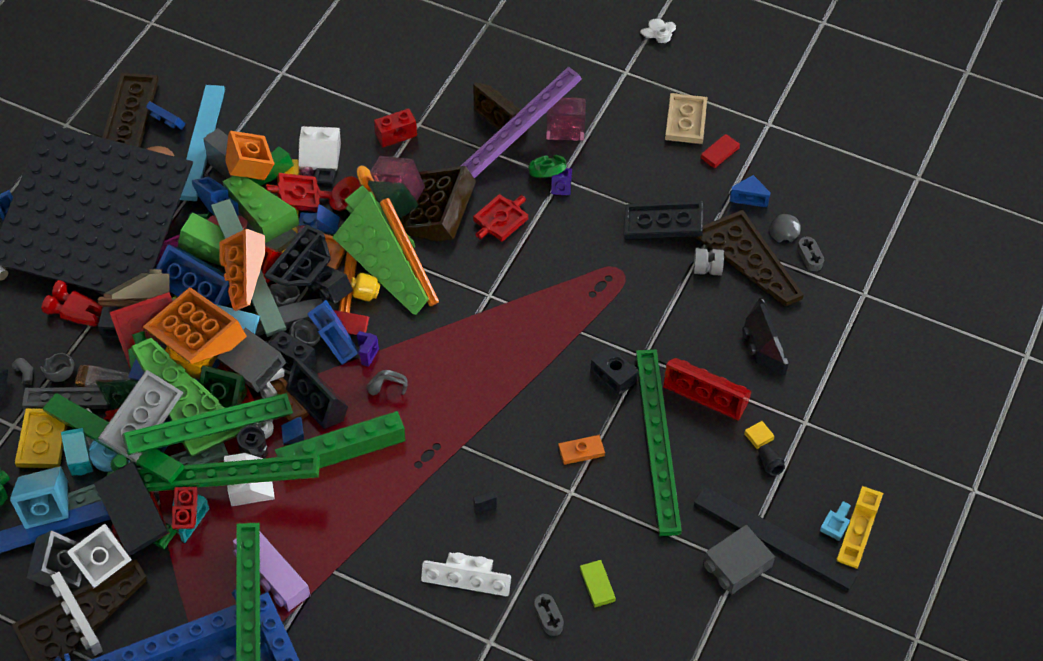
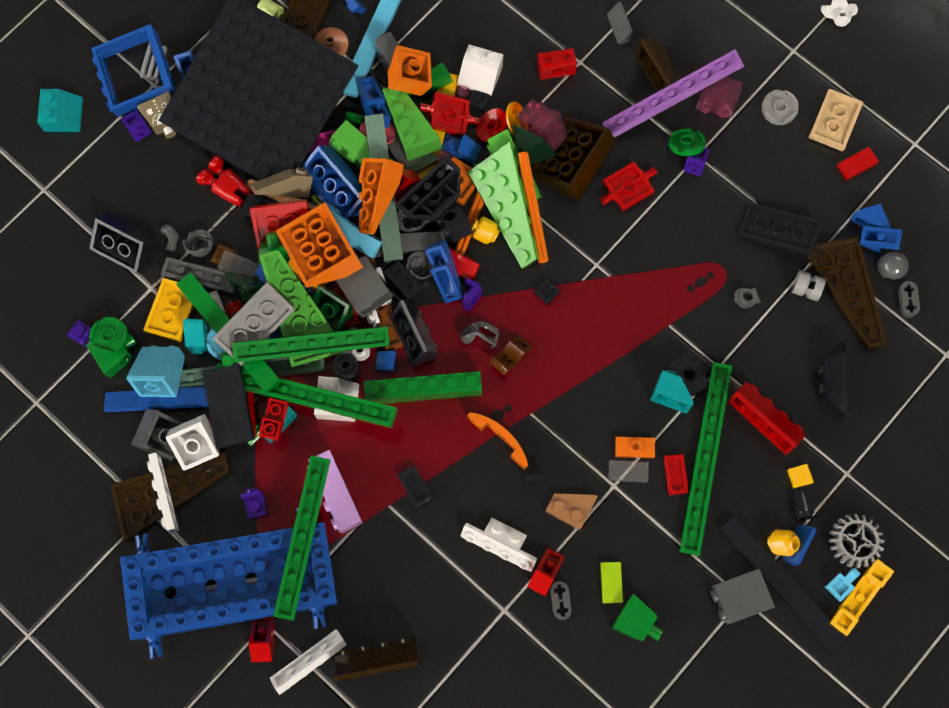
camera: 20 degrees right, 20 degrees up
none -> dark purple bracket [241,488,268,520]
none -> black tile [397,464,433,509]
none -> orange slope [467,412,528,470]
none -> reddish brown slope [490,334,533,375]
none -> red slope [527,548,565,596]
none -> black tile [534,278,561,306]
none -> medium nougat wing [545,494,598,530]
none -> dark grey slope [607,2,633,45]
none -> clear tile [608,460,649,483]
none -> green torso [612,594,663,641]
none -> teal slope [650,370,694,414]
none -> red tile [663,454,689,495]
none -> dark grey animal [734,288,761,308]
none -> light grey tile [761,89,799,125]
none -> yellow head [768,529,800,556]
none -> blue slope [782,525,816,566]
none -> light grey gear [828,514,885,569]
none -> blue slope [860,226,903,253]

